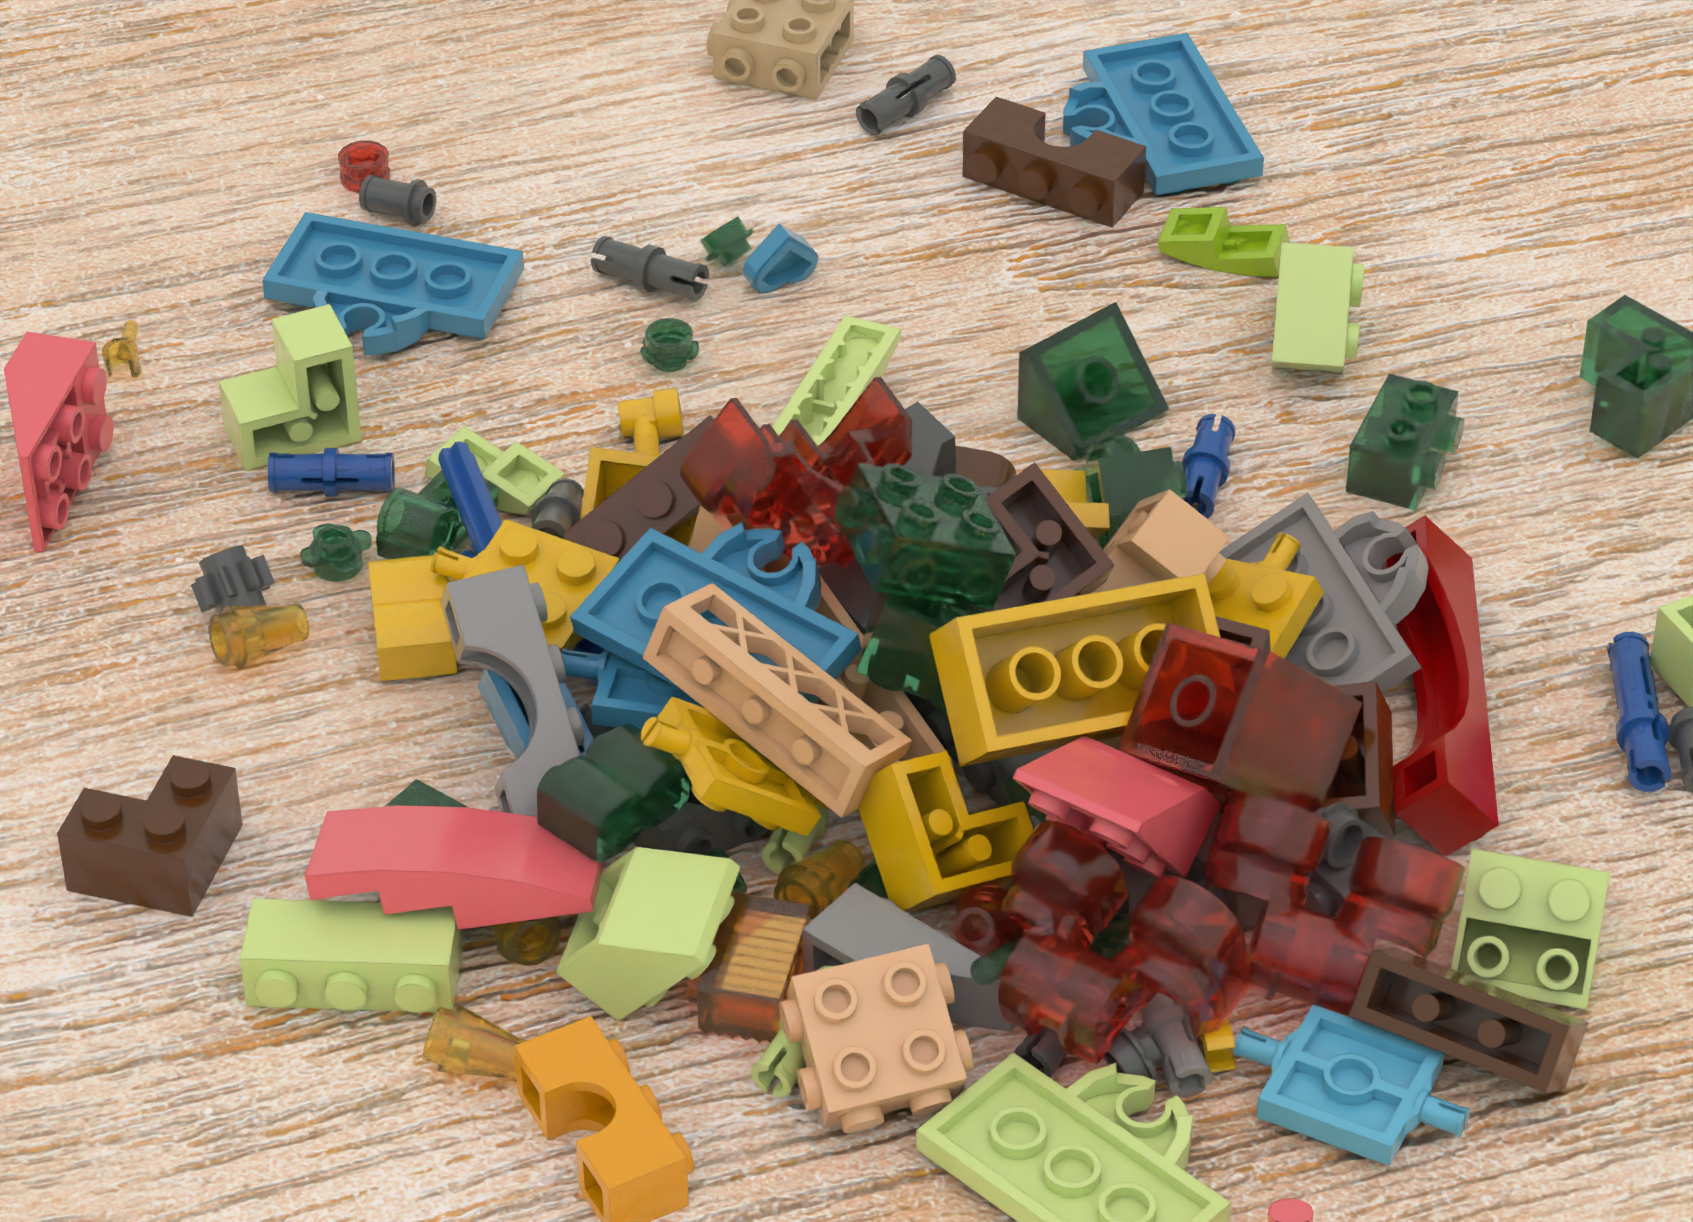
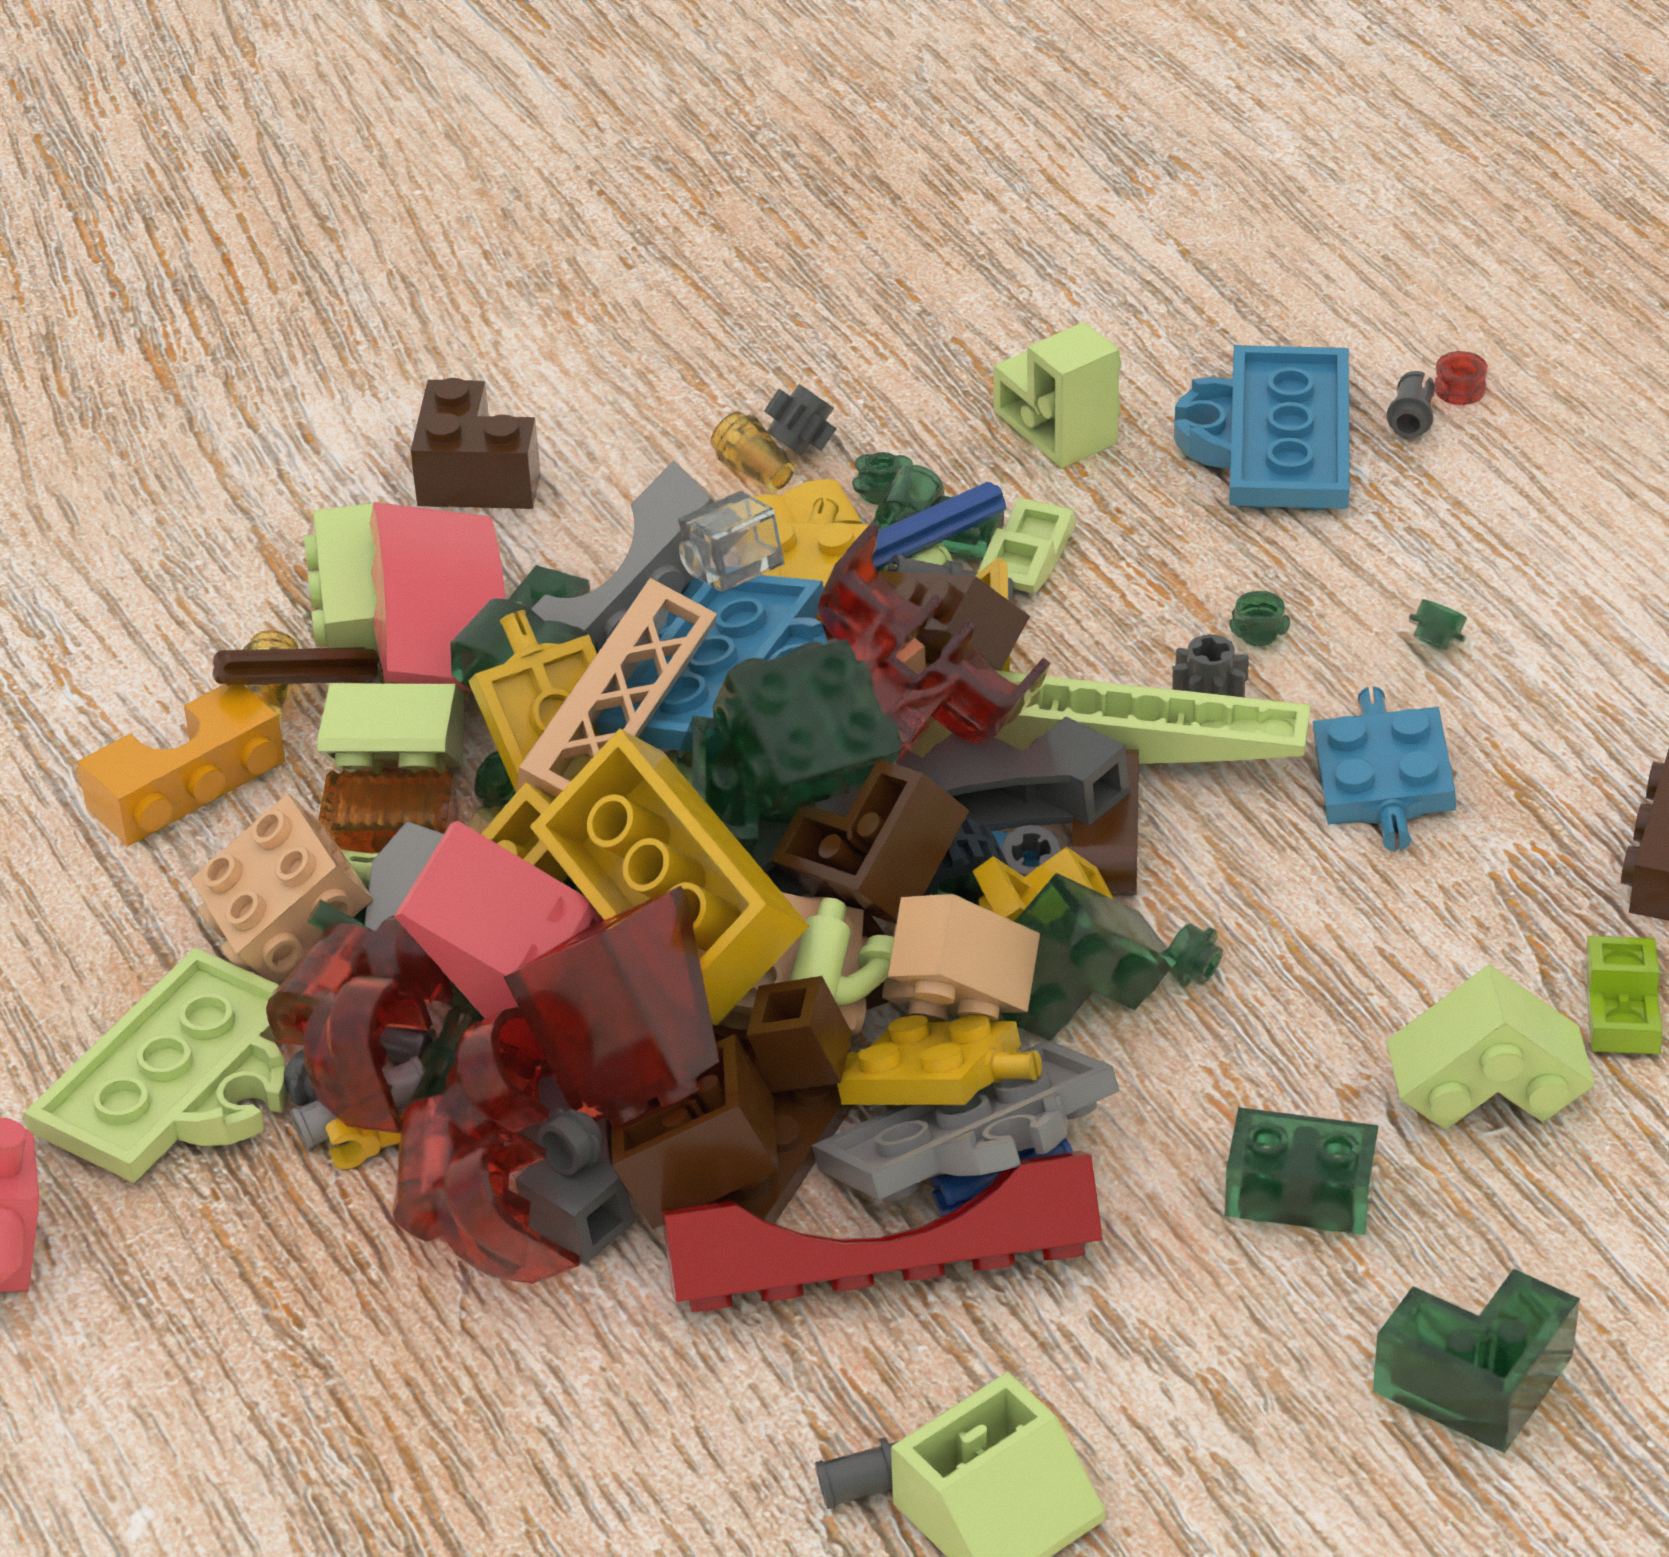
camera: 80 degrees right, 0 degrees up
coral slope [4,331,114,553] -> none
clear yellow hand [102,320,142,377] -> none
blue pin [268,448,395,497] -> none
dark grey pin [591,236,709,301] -> none
yellow brick [618,387,684,456] -> none
dark azure tile [742,223,818,293] -> none
clear green slope [1017,302,1169,461] -> none
blue pin [1177,414,1236,519] -> none
medium azure plate [1233,1004,1470,1166] -> none
reddish brown brick [1349,947,1589,1094] -> none
yellowish green slope [1451,848,1611,1010] -> none
blue pin [1607,632,1671,792] -> none
none -> reddish brown axle [212,647,379,686]
none -> clear brick [678,490,785,592]
none -> dark grey gear [1172,634,1249,697]
none -> dark azure plate [1313,687,1456,851]

